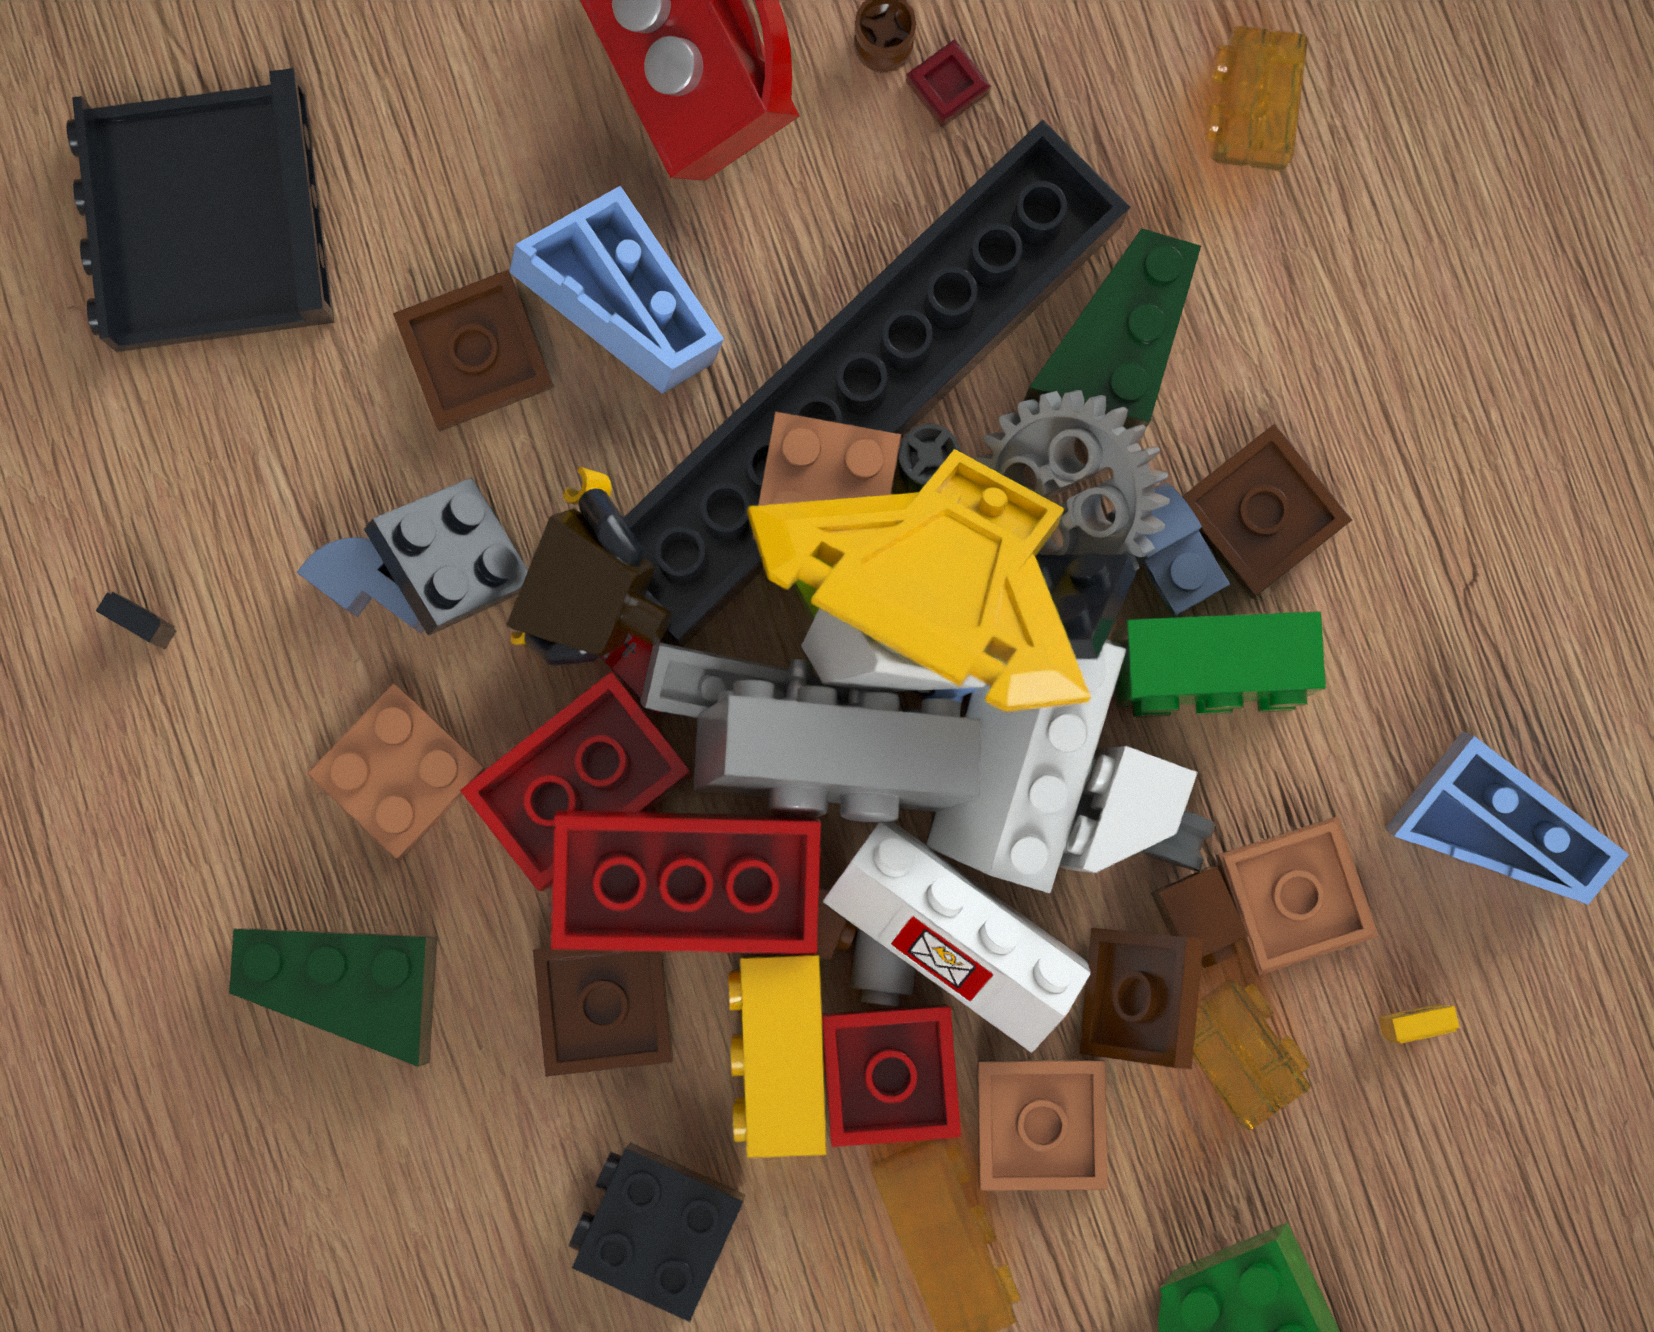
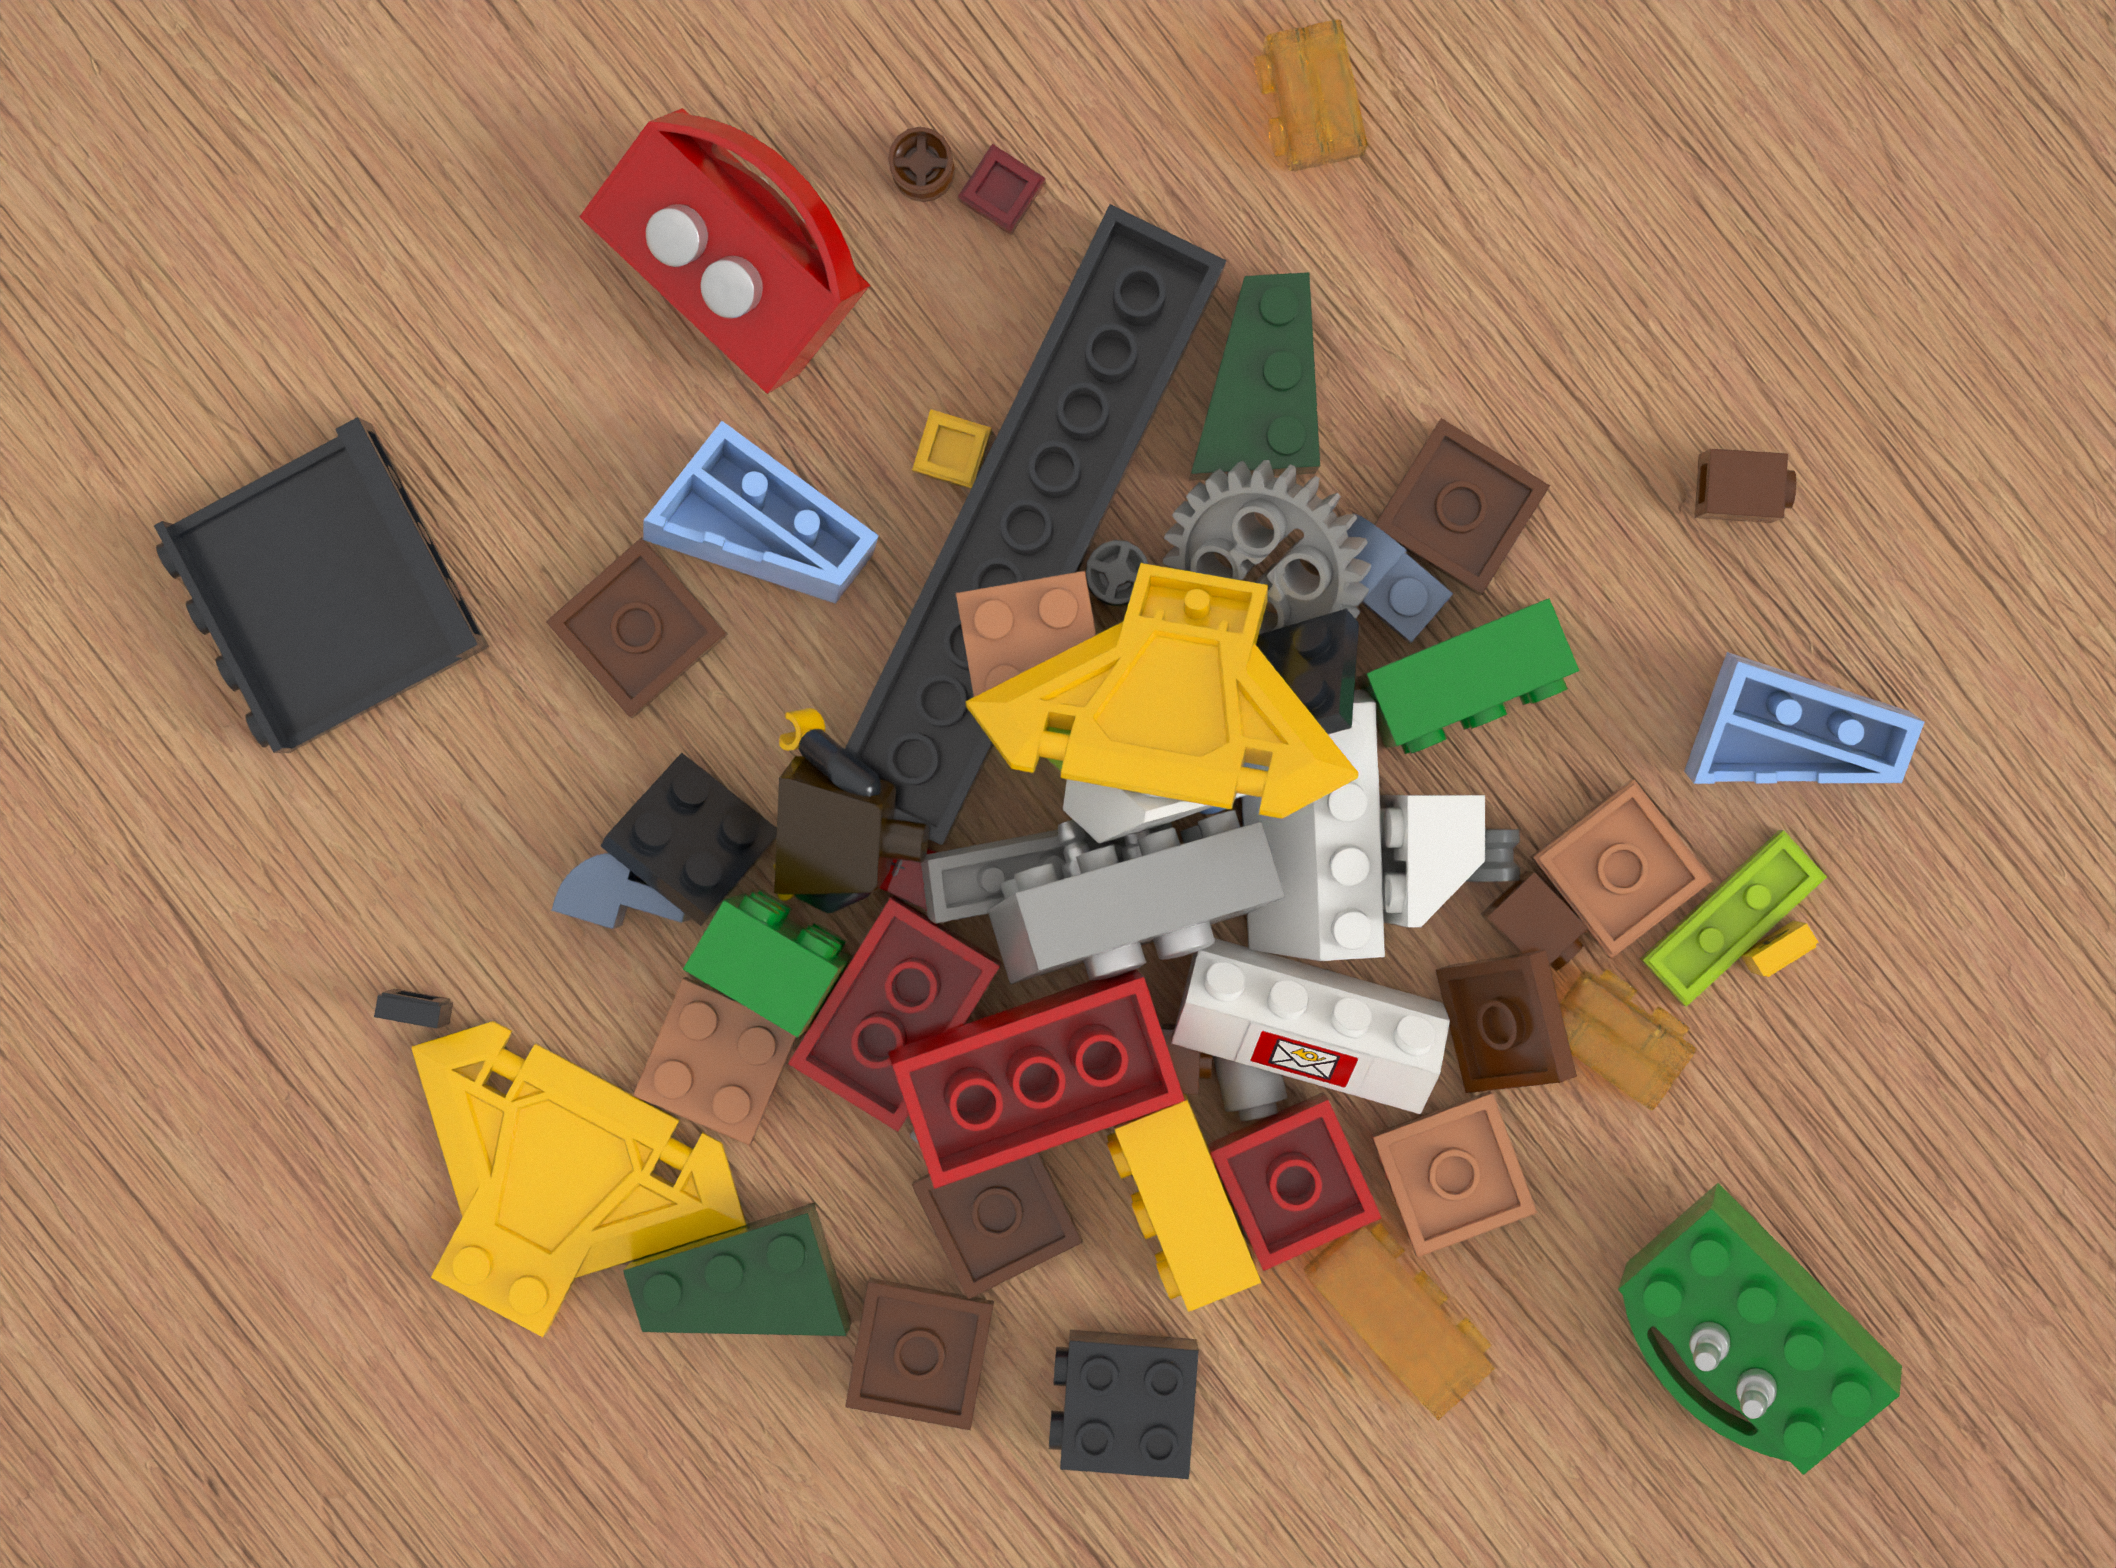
camera: 20 degrees left, 5 degrees up
none -> yellow plate [411,1021,747,1337]
none -> green brick [683,890,853,1038]
none -> reddish brown plate [845,1278,994,1431]
none -> yellow tile [912,409,992,489]
none -> lime tile [1639,830,1827,1007]
none -> reddish brown brick [1695,449,1796,523]

